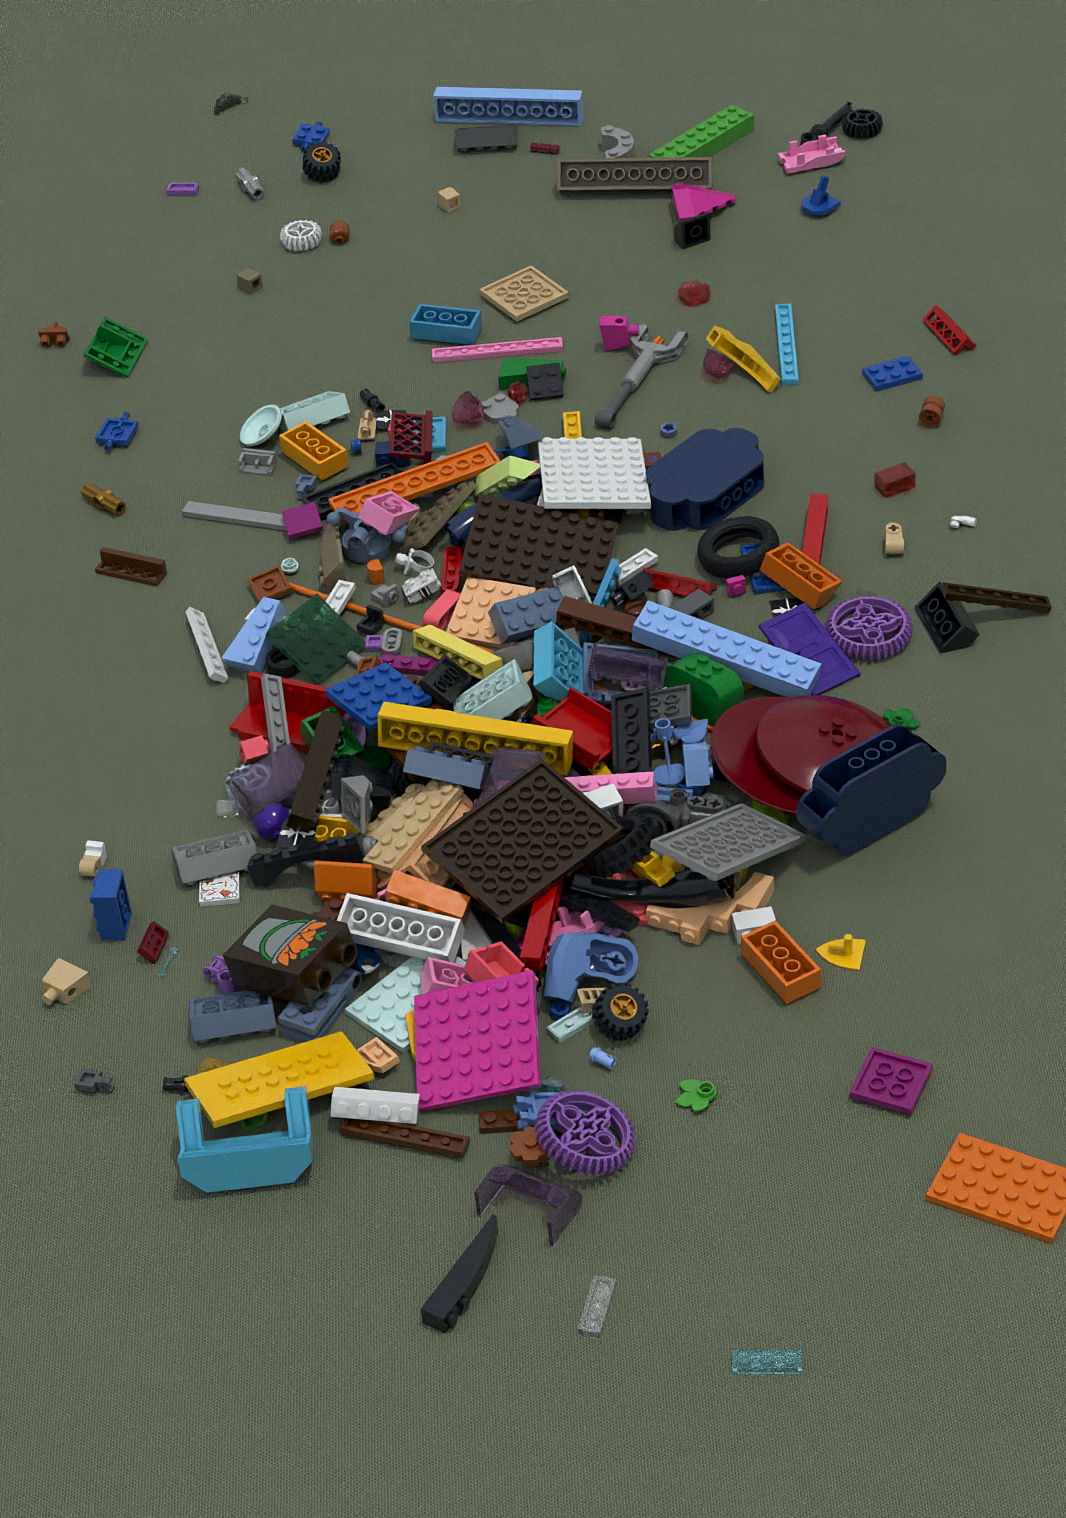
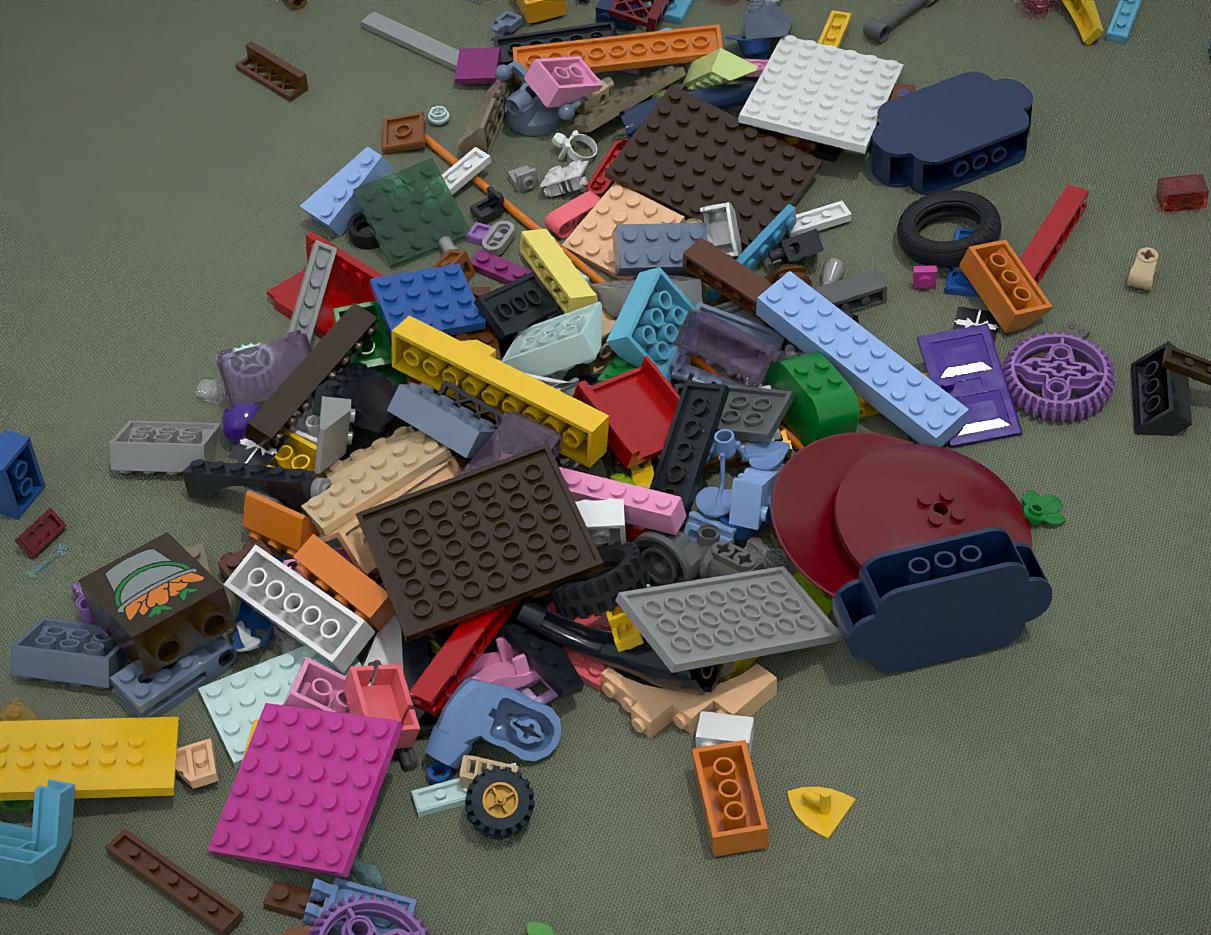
camera: 20 degrees right, 5 degrees up
leg [79,840,107,877] -> none
white plate [186,607,228,683] -> none
white tile [199,871,240,907] -> none
coral brick [238,735,270,766] -> none
white brick [331,1087,420,1124] -> none
orange brick [367,559,385,584] -> none
light blue pin [589,1047,617,1070] -> none
red fence [643,568,717,596] -> none
sand blue tile [660,423,678,438] -> none

